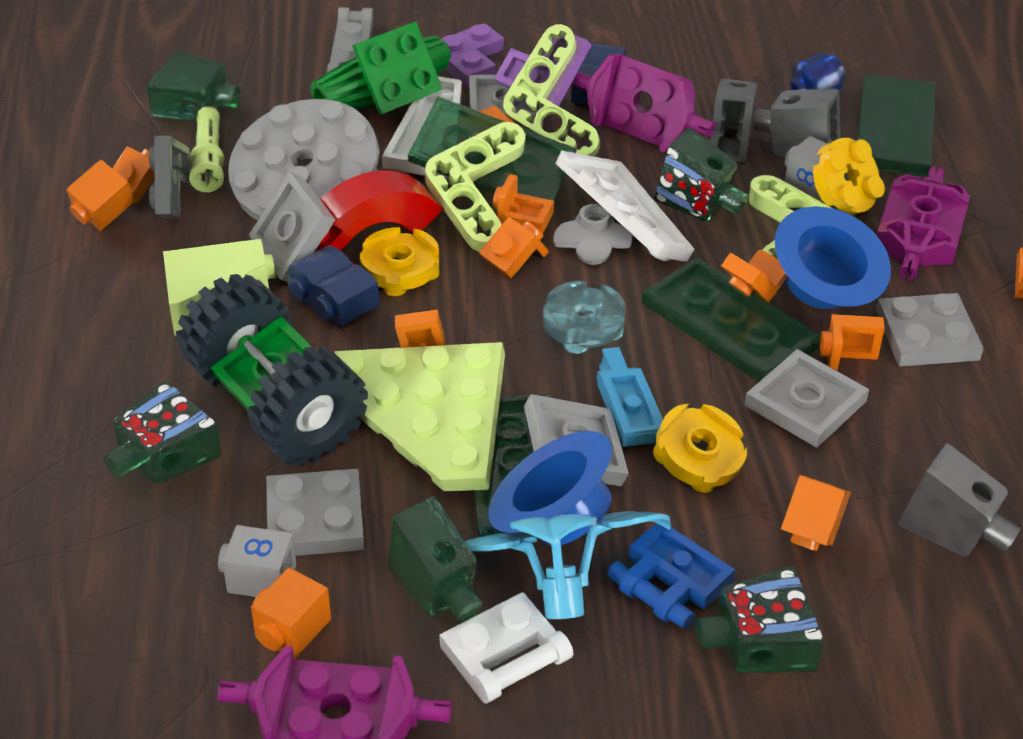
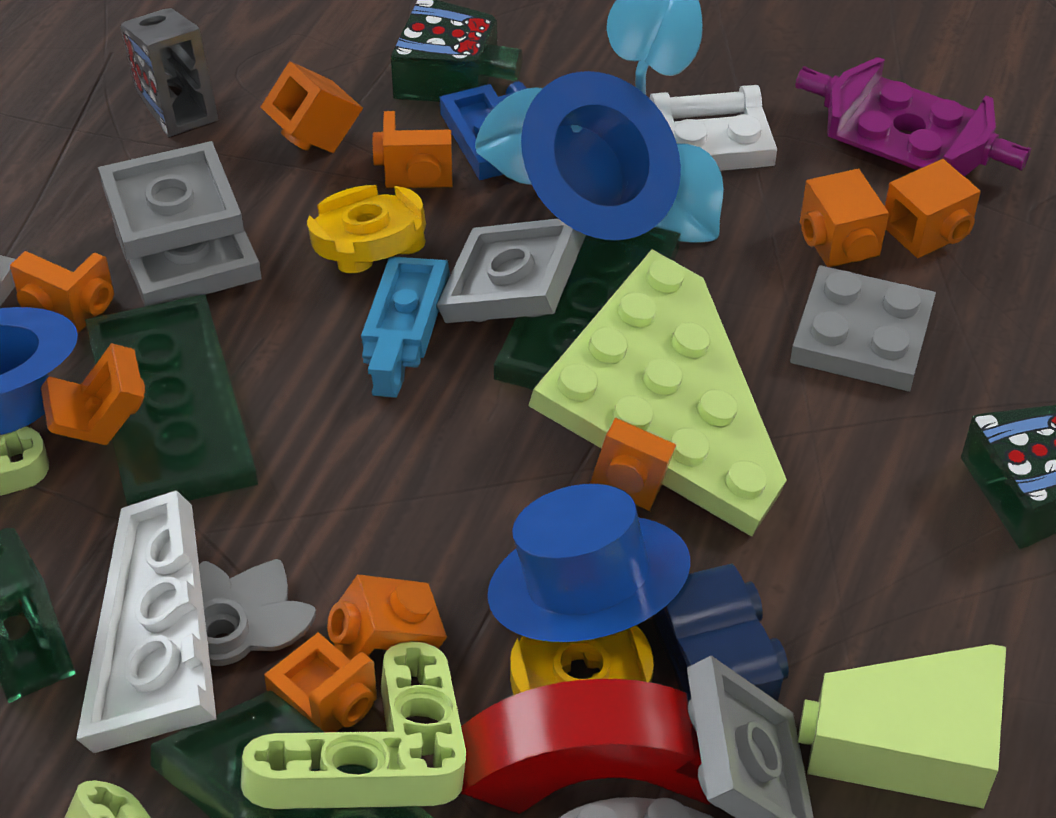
camera: 155 degrees left, 5 degrees up
black plate [176,274,368,466] -> none
light grey brick [218,525,296,597] -> none
clear green torso [388,496,483,621] -> none
clear light blue plate [543,281,625,353] -> none
none -> light grey plate [98,141,244,260]
none -> orange bracket [373,111,453,188]
none -> blue hose [488,484,690,642]
none -> orange brick [799,168,889,267]

